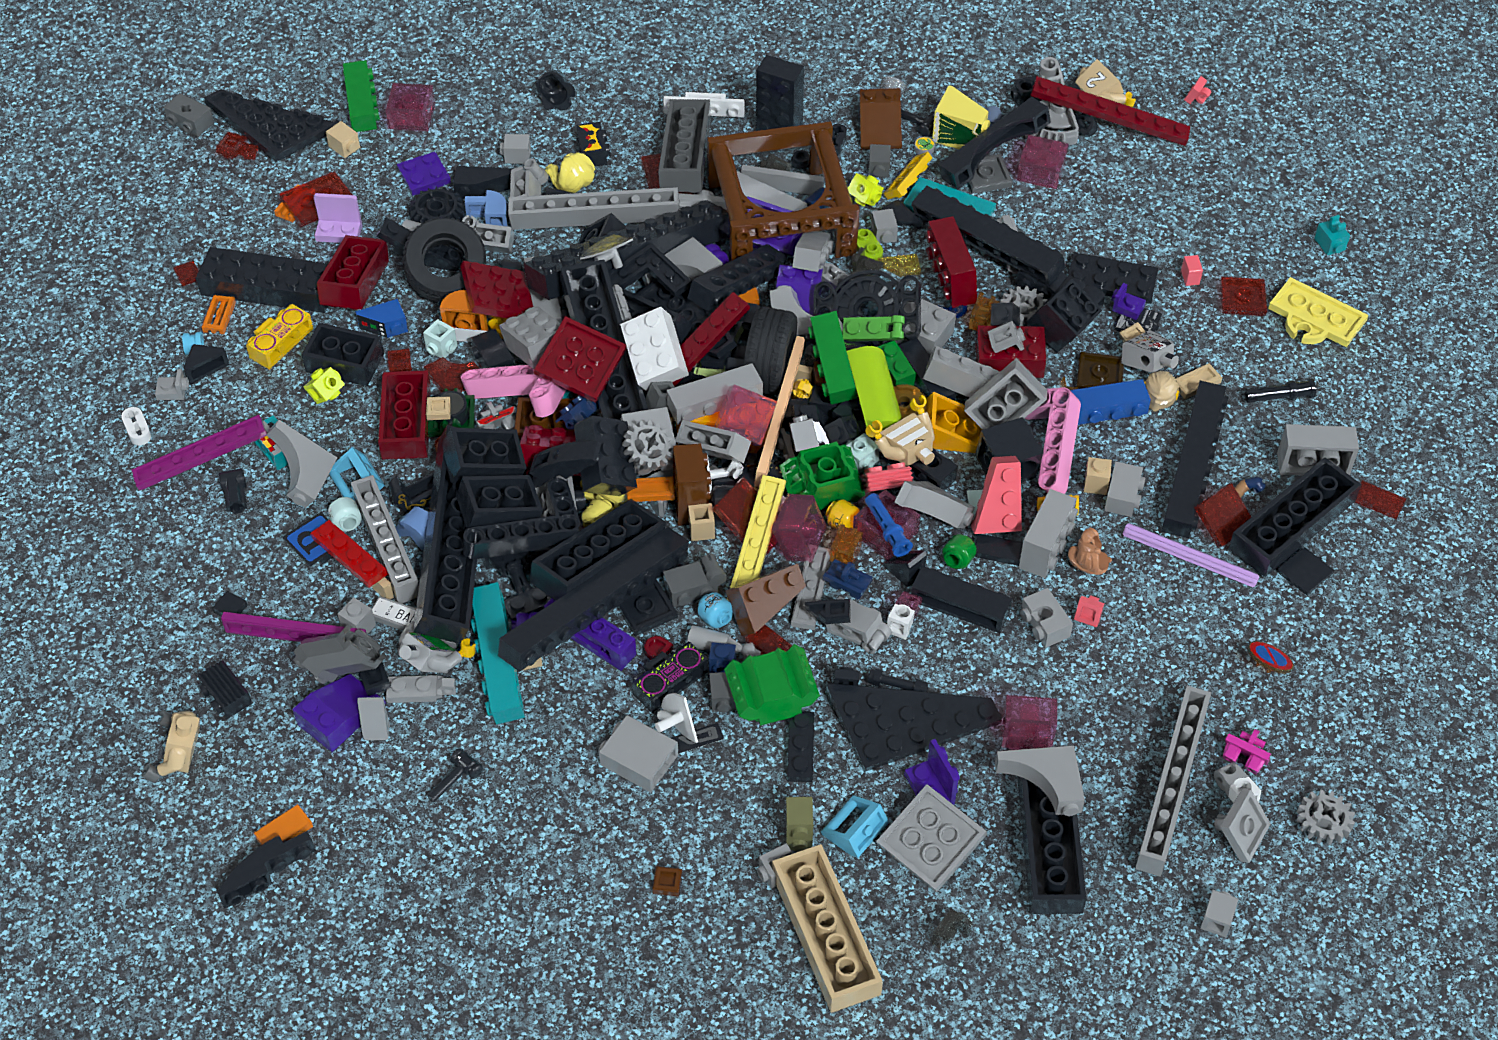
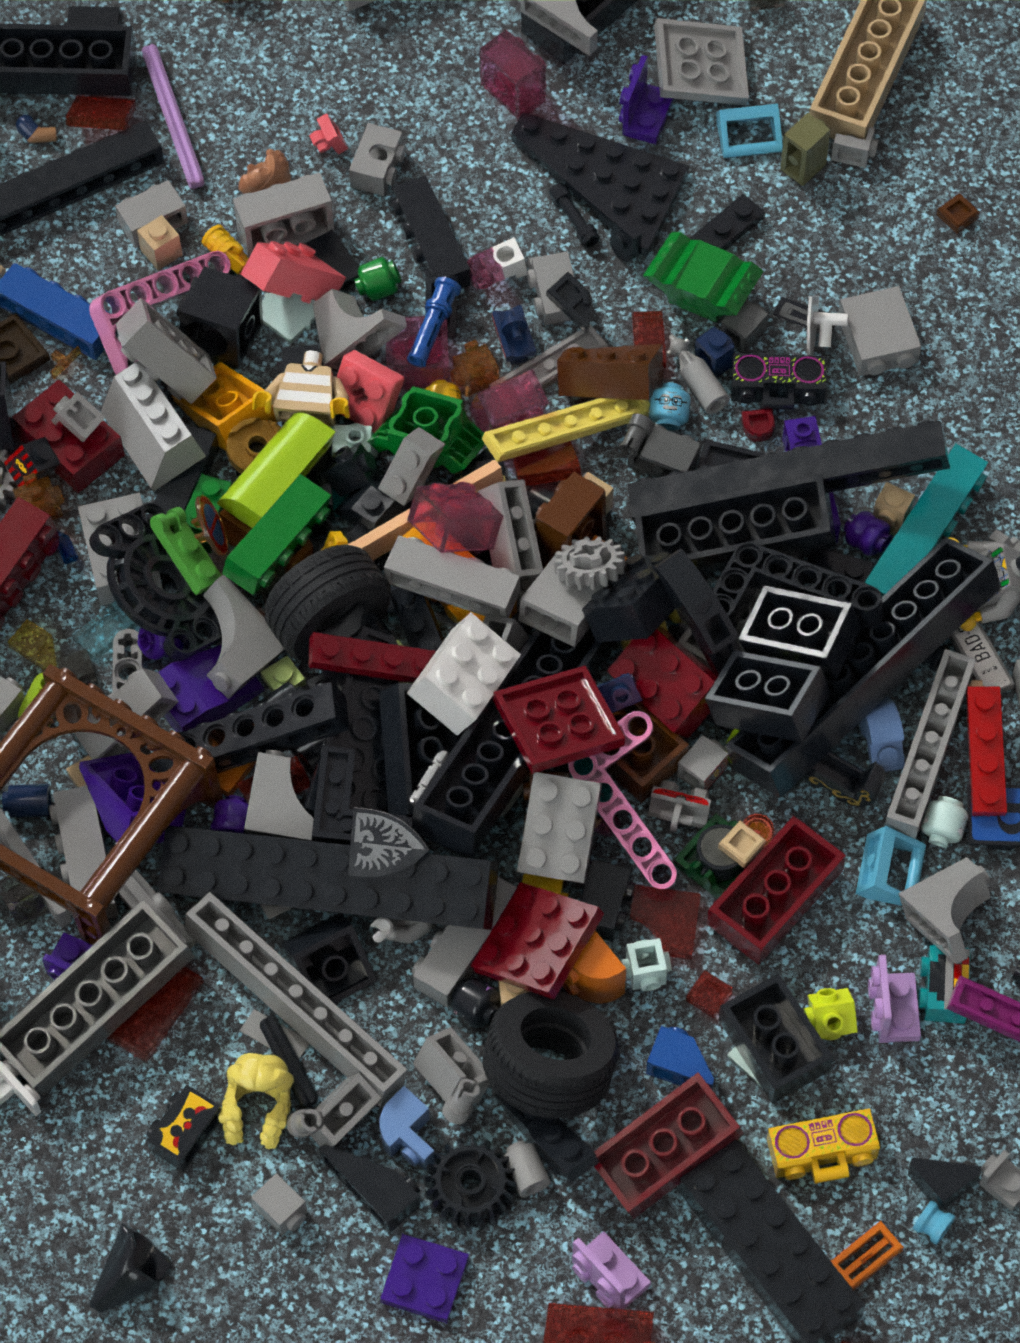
camera: 135 degrees left, 10 degrees up
none -> piece [191,494,228,556]
none -> lavender bracket [868,955,921,1043]

